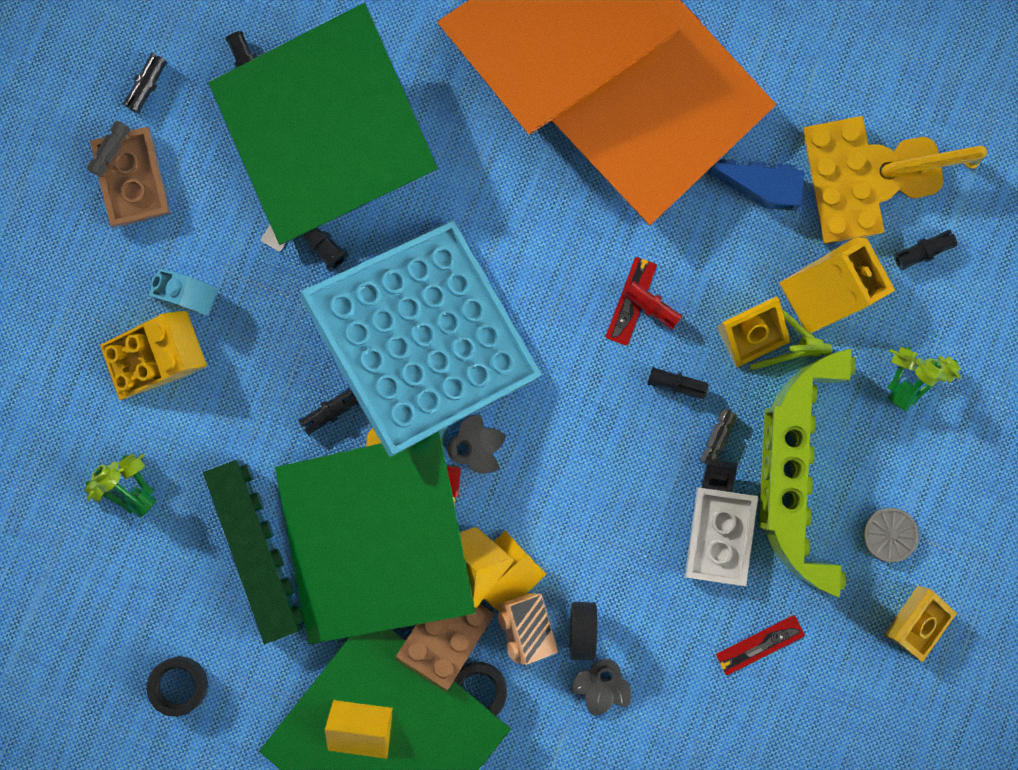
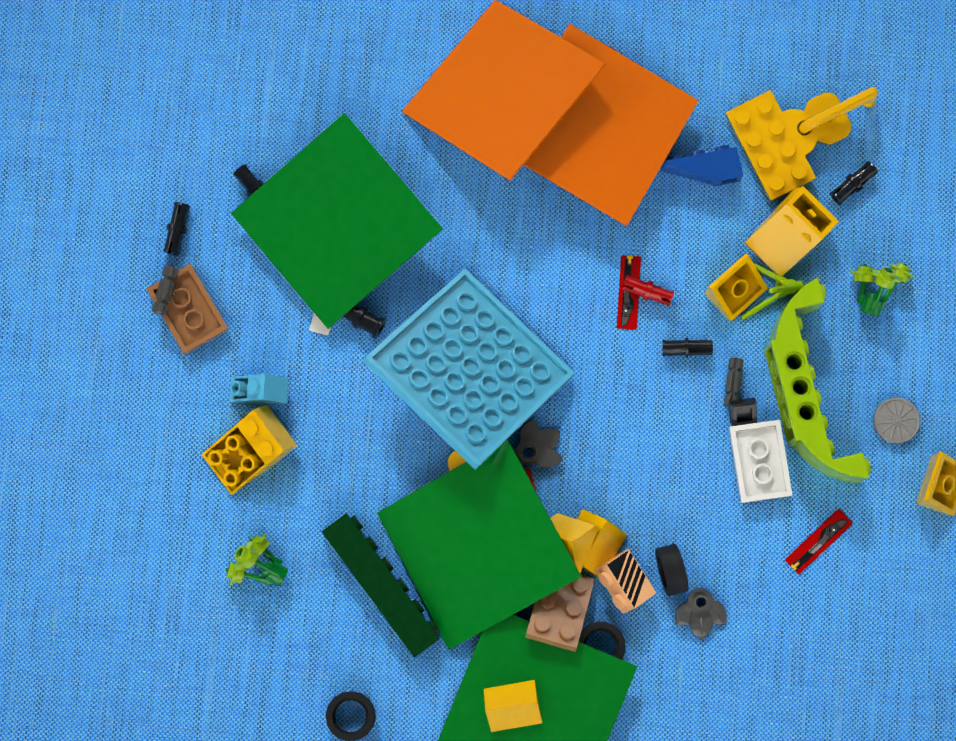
camera: 25 degrees left, 5 degrees down
black pin [299,387,359,436] -> none

